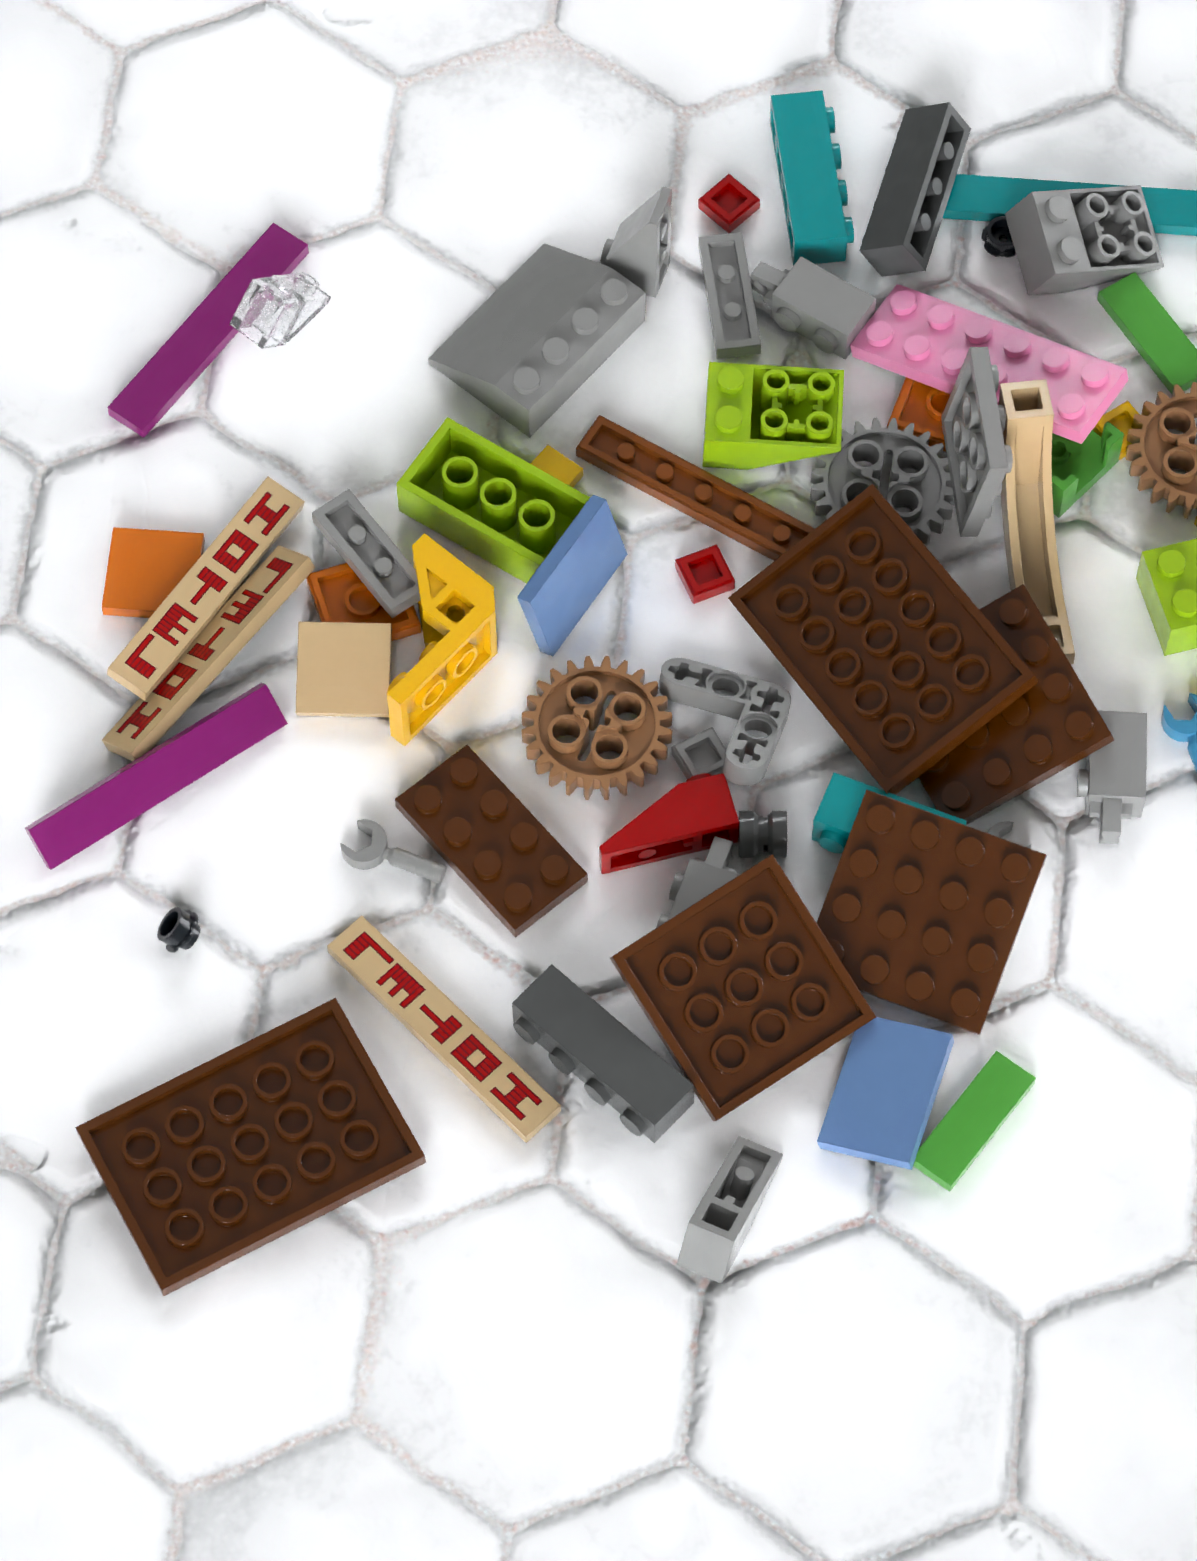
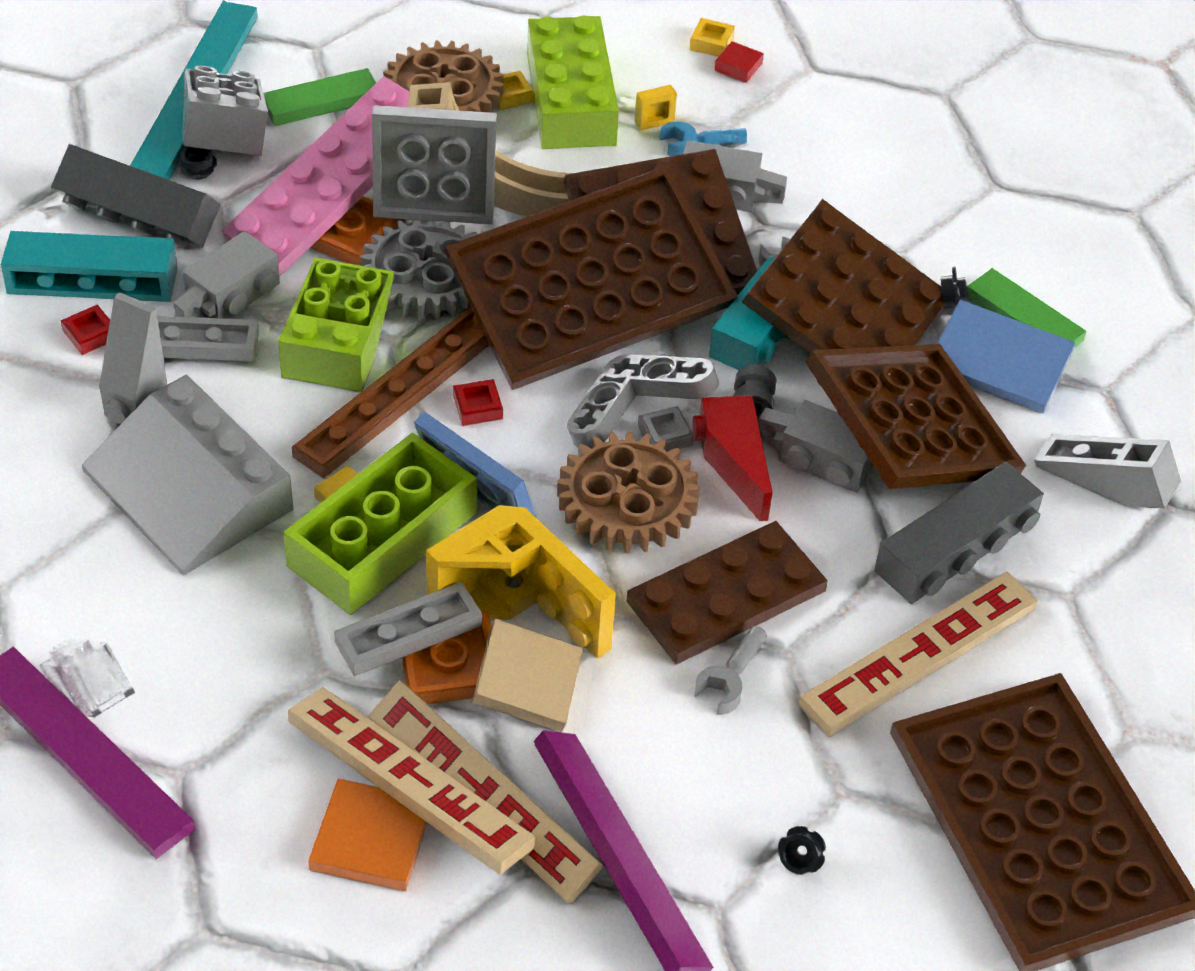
camera: 85 degrees left, 15 degrees down
none -> black plate [940,266,968,308]

